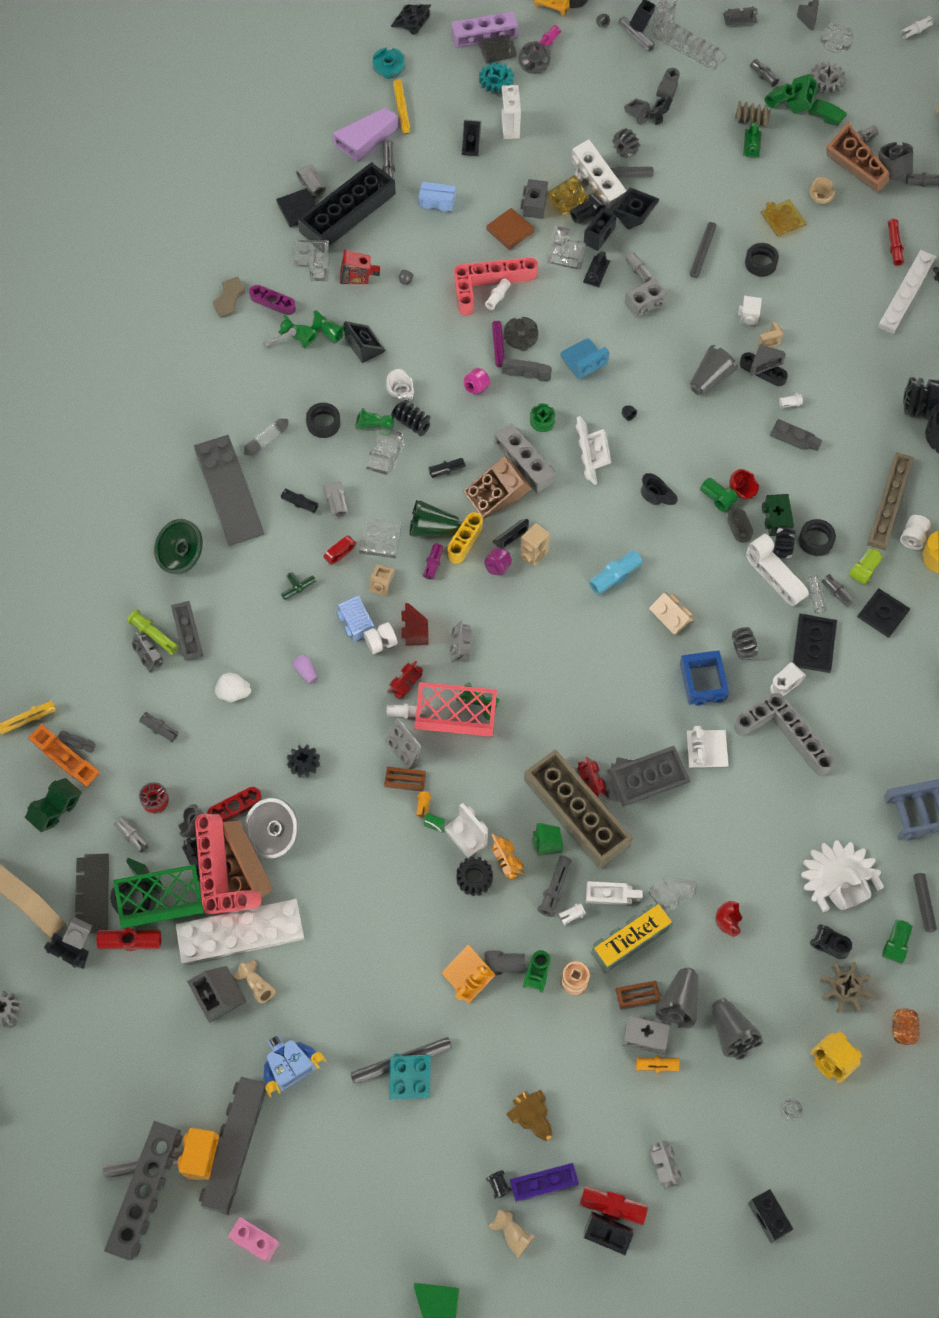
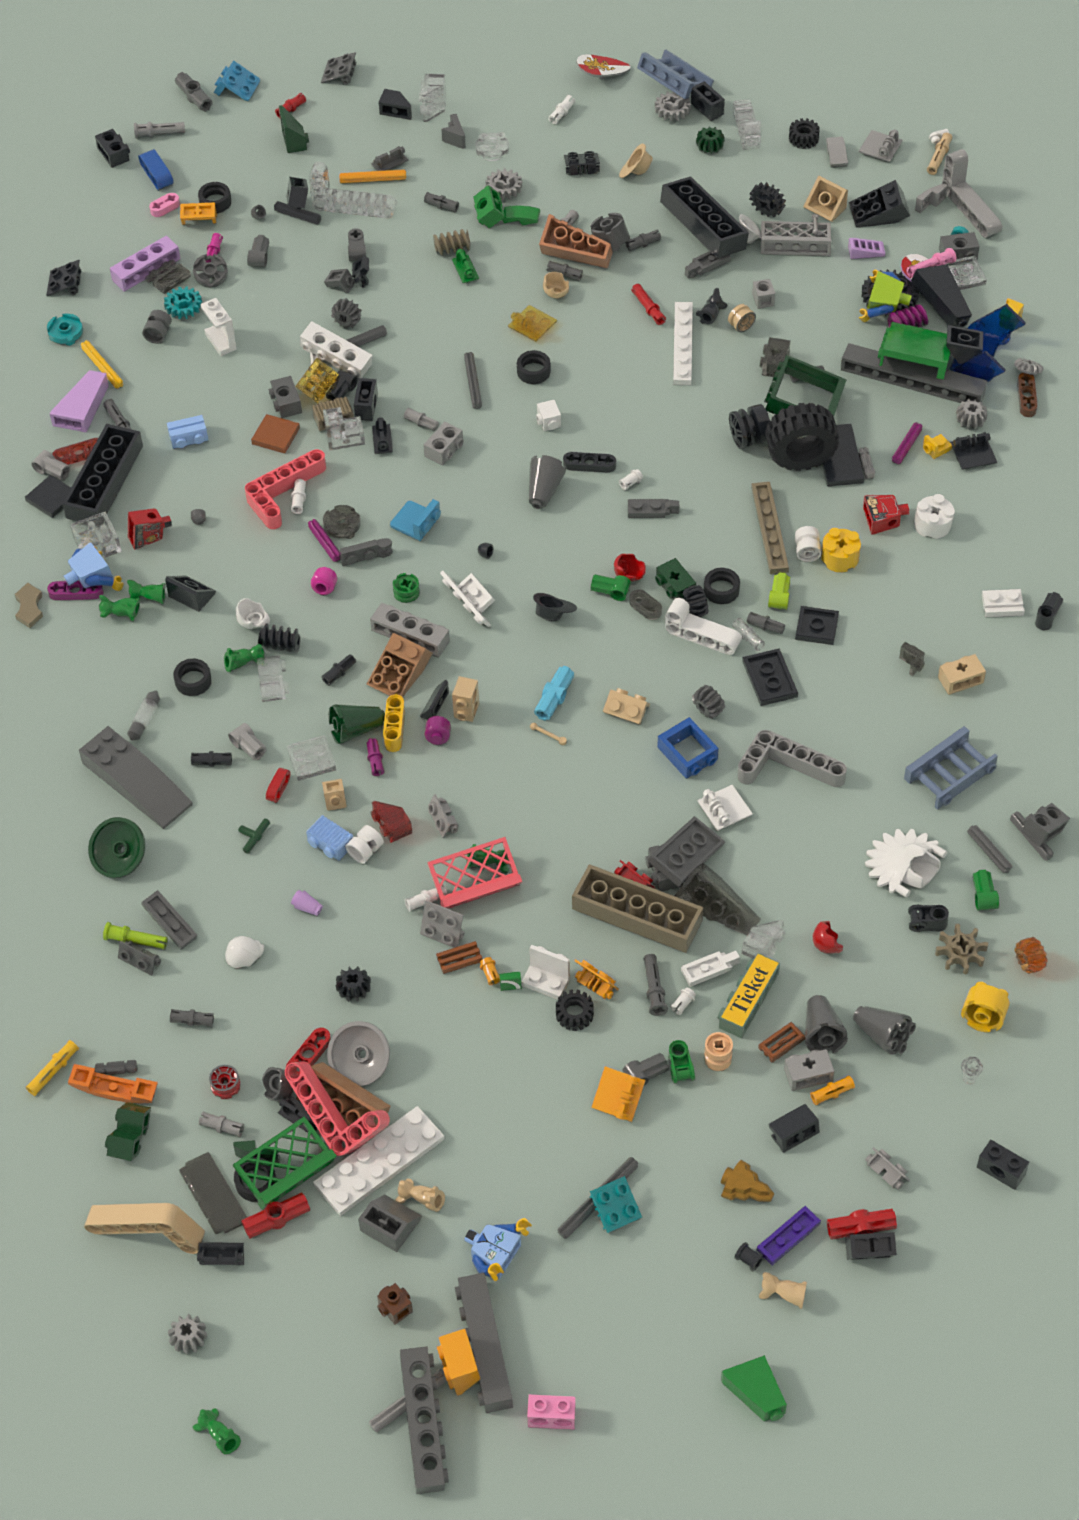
camera: 25 degrees left, 10 degrees down
light grey brick [62,917,93,949] -> none
light grey hinge [263,328,296,347] -> none
red hinge [387,661,423,699] -> none
black slope [462,119,482,156] -> none
green slope [532,823,563,856] -> none
black slope [613,187,659,230] -> none
dark grey slope [750,344,786,376] -> none
tan bracket [758,322,783,347] -> none
green piece [764,83,795,108] -> none
white piece [770,662,806,696] -> none
none -> clear red beam [52,438,98,465]
none -> light blue torso [63,543,124,591]
none -> dark grey wheel [142,310,172,344]
none -> dark grey piece [247,235,270,267]
none -> dark tan brick [312,396,354,431]
none -> light orange axle [339,169,406,183]
none -> reddish brown brick [377,1283,413,1325]
none -> tan hinge [530,723,567,745]
none -> dark grey pin [546,261,583,281]
none -> black hinge [564,151,600,175]
none -> clear smoke wedge [674,863,761,935]
none -> black hinge [769,1104,820,1153]

